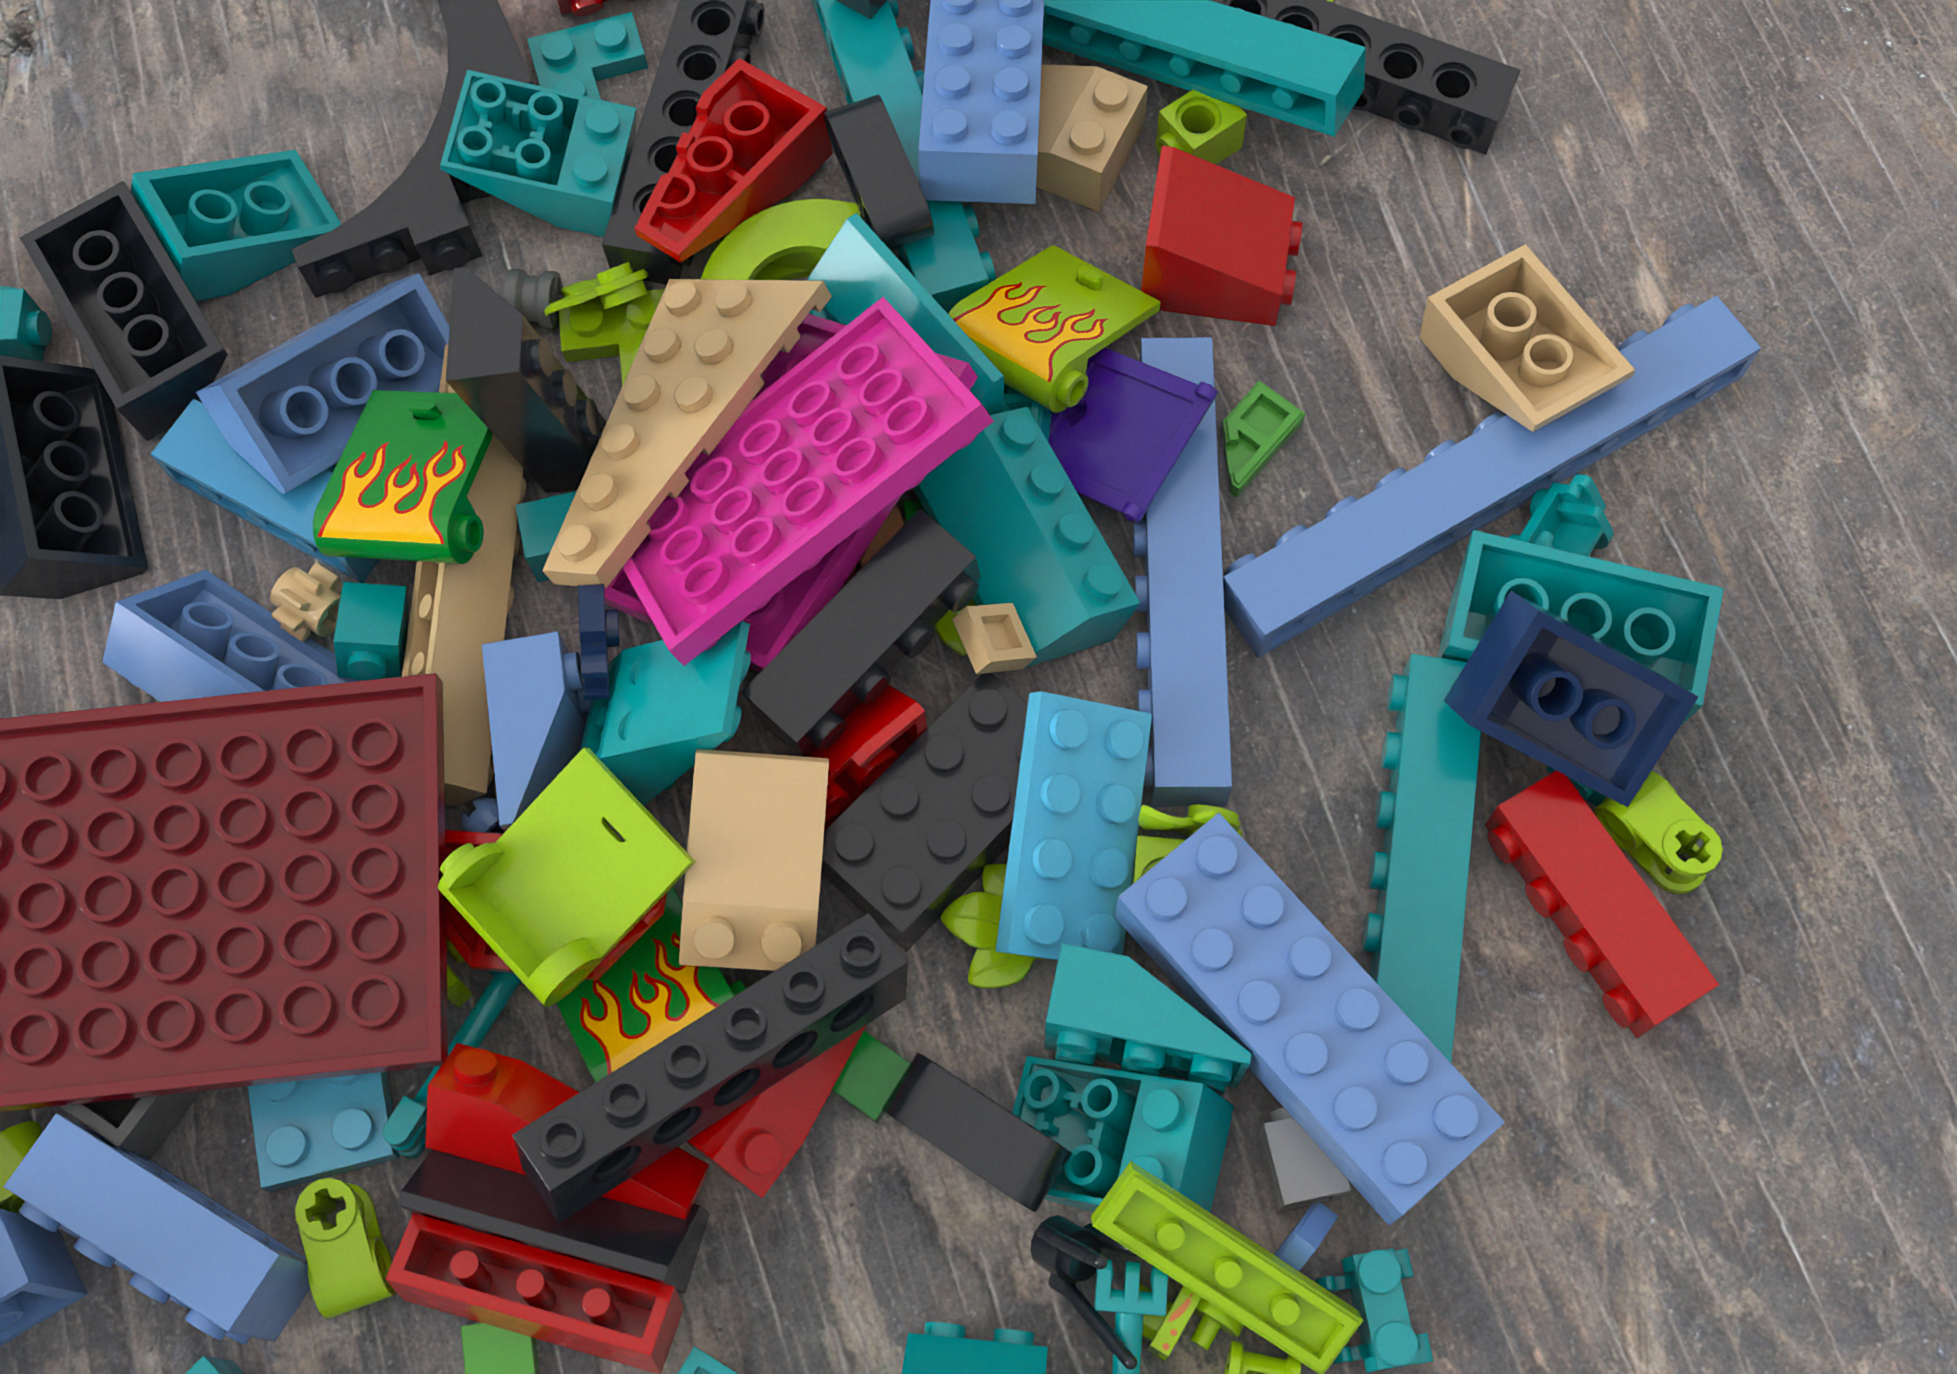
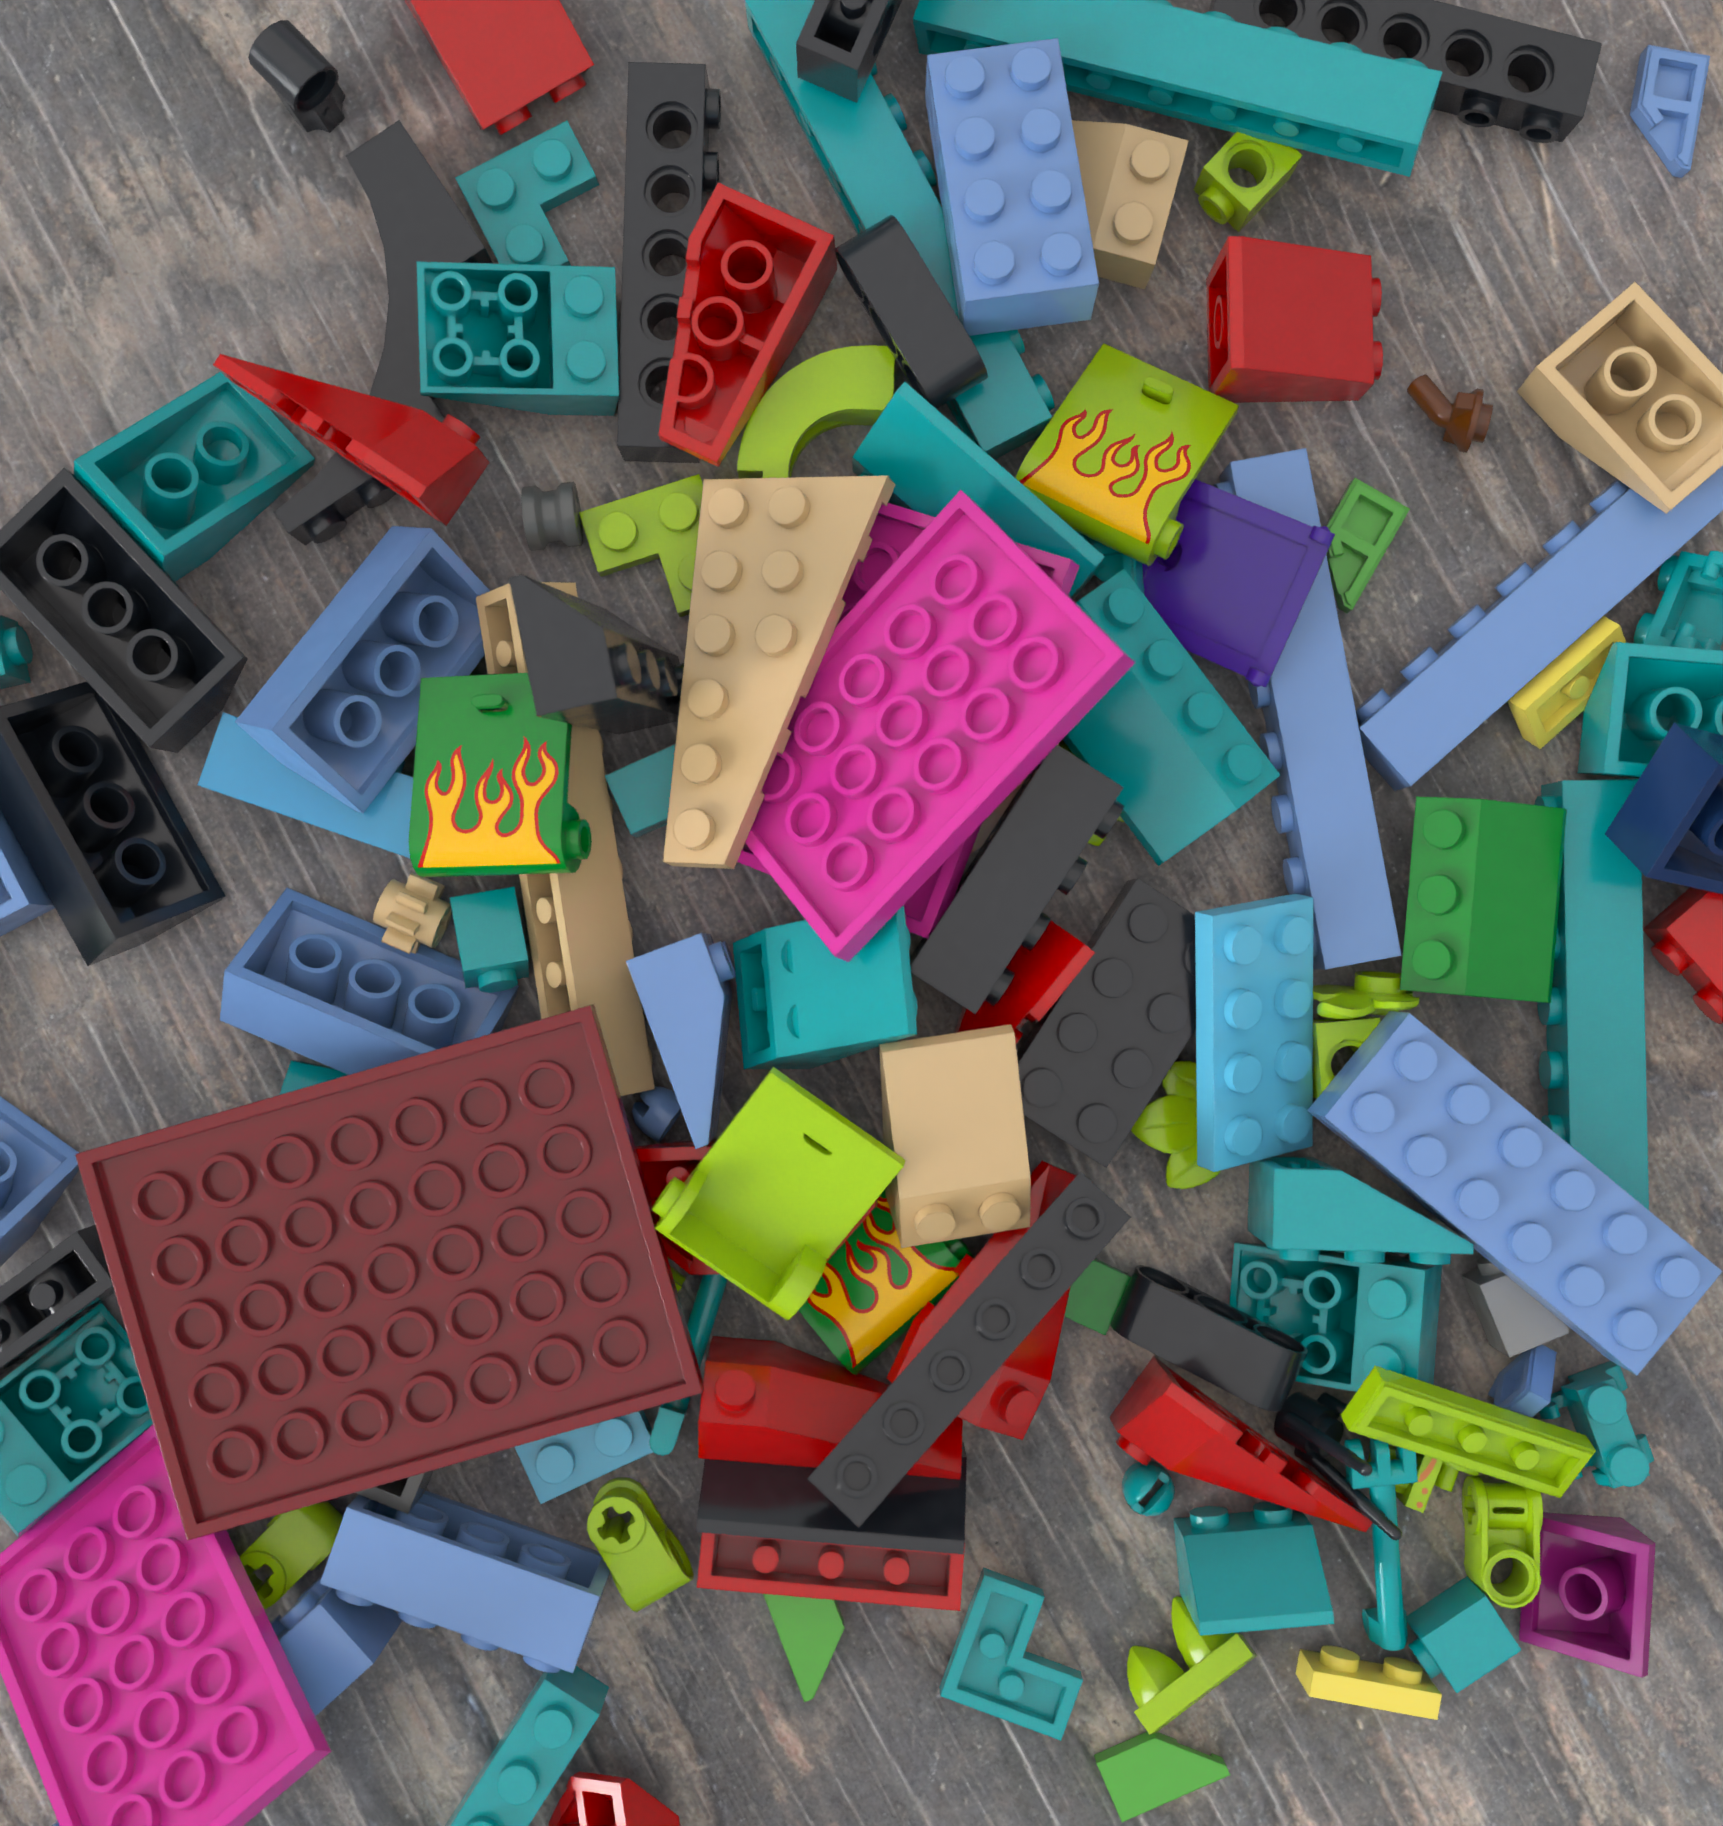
camera: 15 degrees left, 20 degrees up
lime plate [544,262,649,317] -> none
dark blue plate [578,584,620,700] -> none
tan plate [952,603,1037,674] -> none
none -> red wedge [213,354,490,526]
none -> red wedge [1109,1356,1372,1533]
none -> teal hinge [1122,1461,1175,1516]
none -> green slope [1400,796,1567,1003]
none -> reddish brown plate [1407,375,1493,453]
none -> light yellow plate [1507,616,1626,749]
none -> medium blue tile [1630,45,1710,178]

